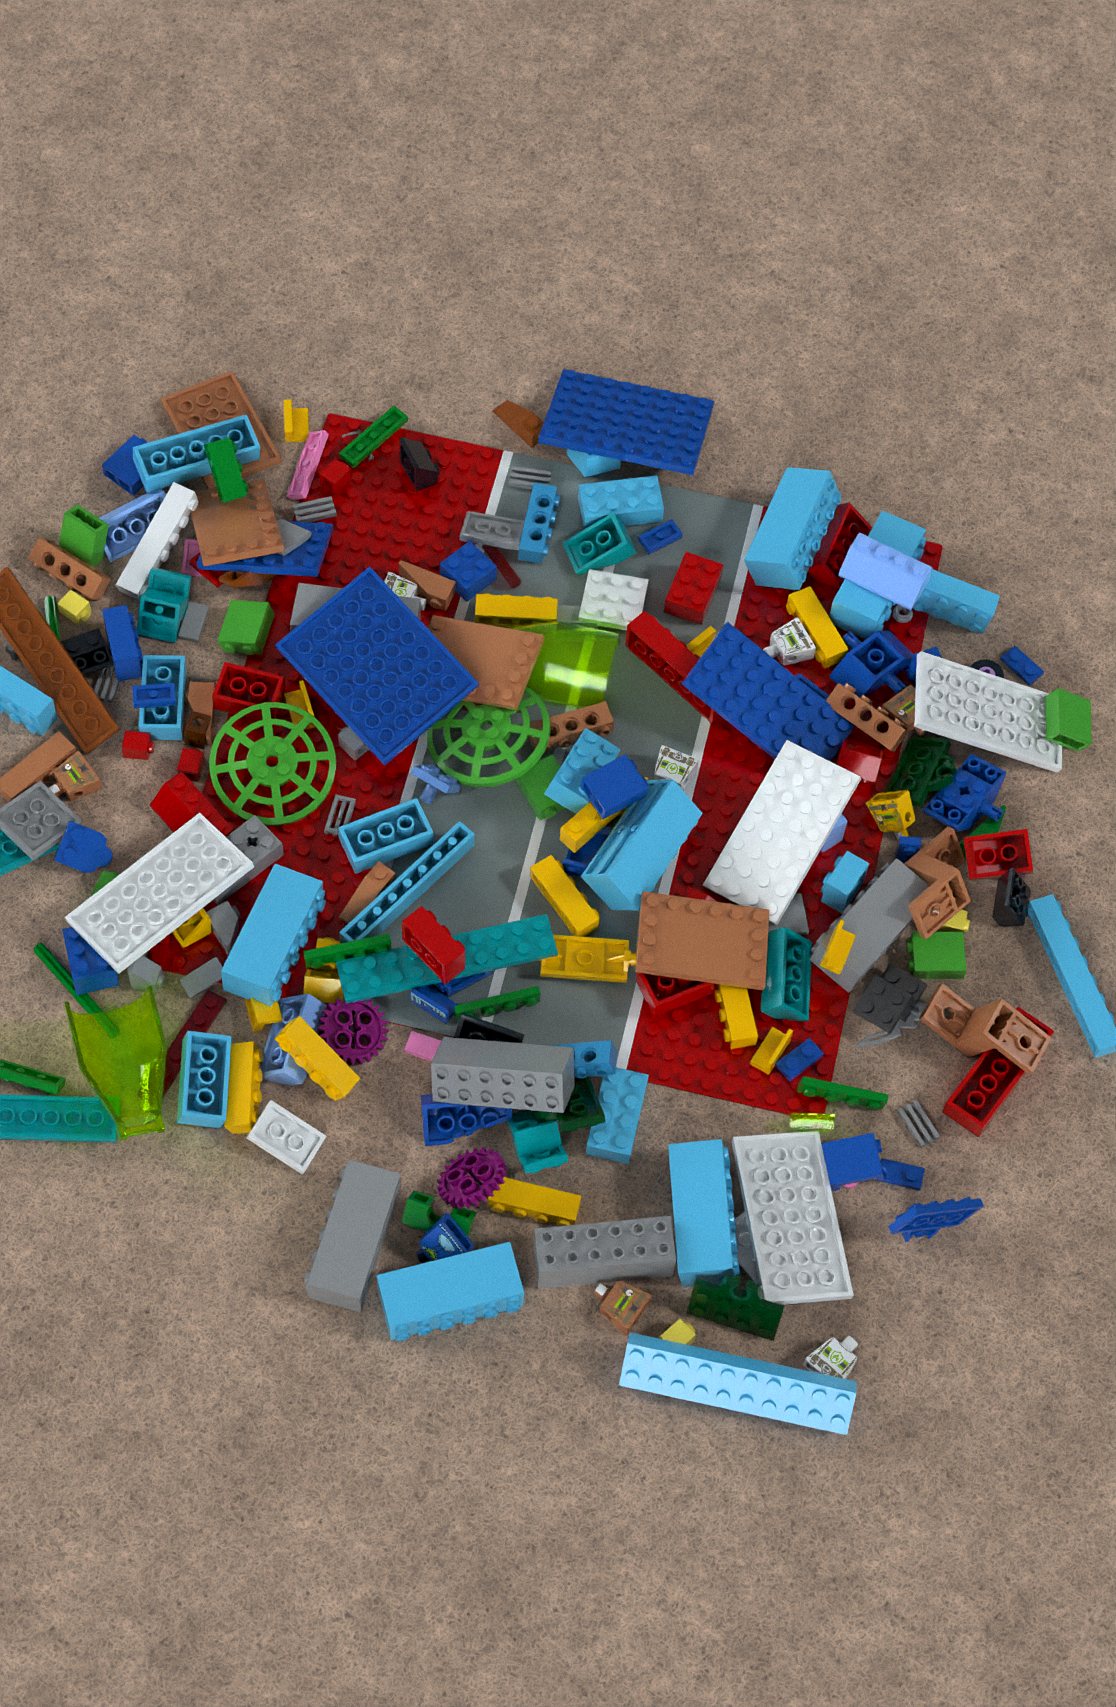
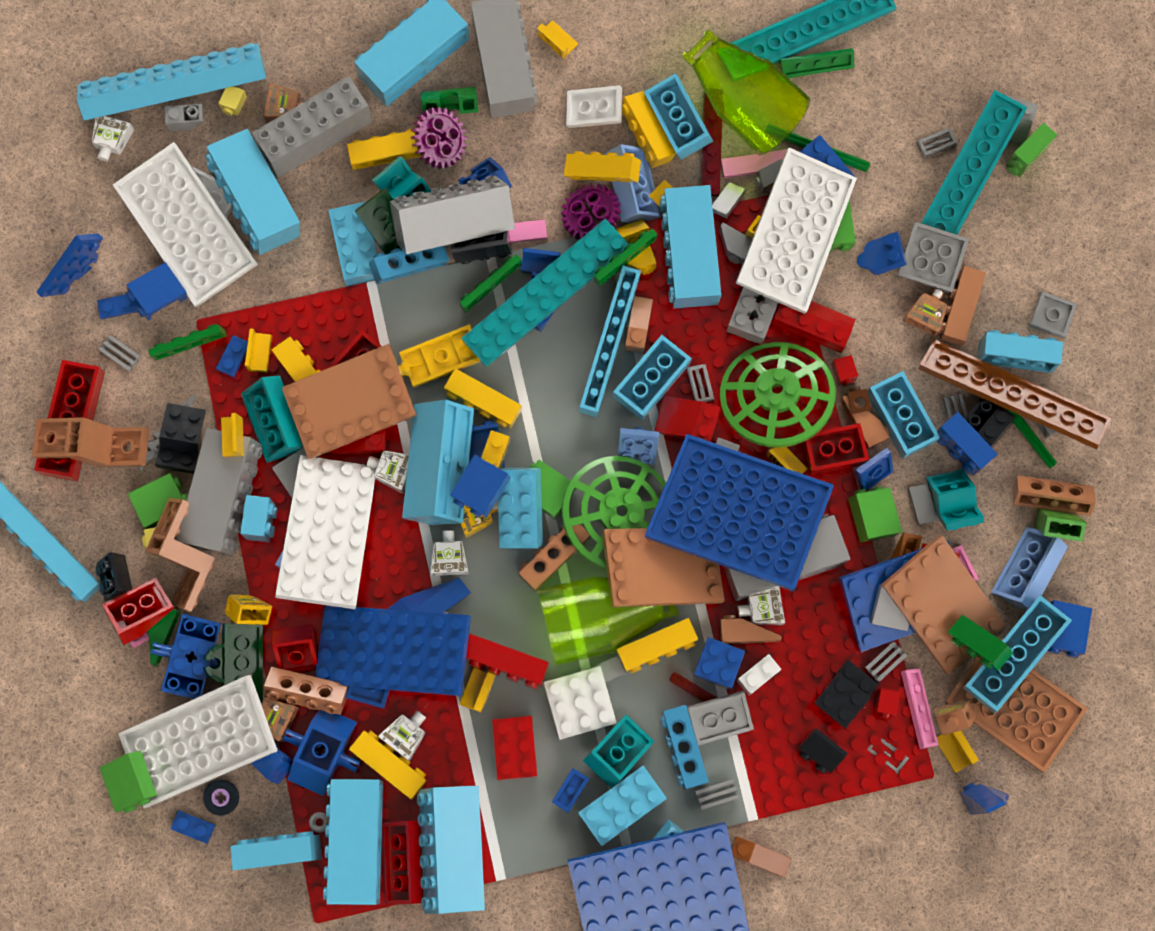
camera: 155 degrees right, 15 degrees up
light yellow brick [57,589,91,625] -> none
white brick [116,482,198,601] -> none
red brick [122,730,155,760] -> none
blue plate [132,683,176,708] -> none
green plate [339,405,408,468] -> none
red brick [402,906,466,985] -> none
blue torso [416,1212,474,1263] -> none
dark green plate [687,1274,784,1341] -> none
clear neon green plate [790,1113,835,1132] -> none
light blue slope [838,532,932,610] -> none
blue plate [894,836,921,864] -> none
none -> light grey slope [165,103,203,132]
none -> torso [367,451,409,494]
none -> blue wedge [388,578,471,613]
none -> yellow panel [537,20,578,59]
none -> red slope [654,396,721,442]
none -> bright pink tile [721,150,787,178]
none -> white brick [736,654,781,696]
none -> black bracket [813,659,879,729]
none -> blue tile [856,448,894,491]
none -> nougat torso [934,698,977,735]
none -> blue wedge [959,782,1009,815]

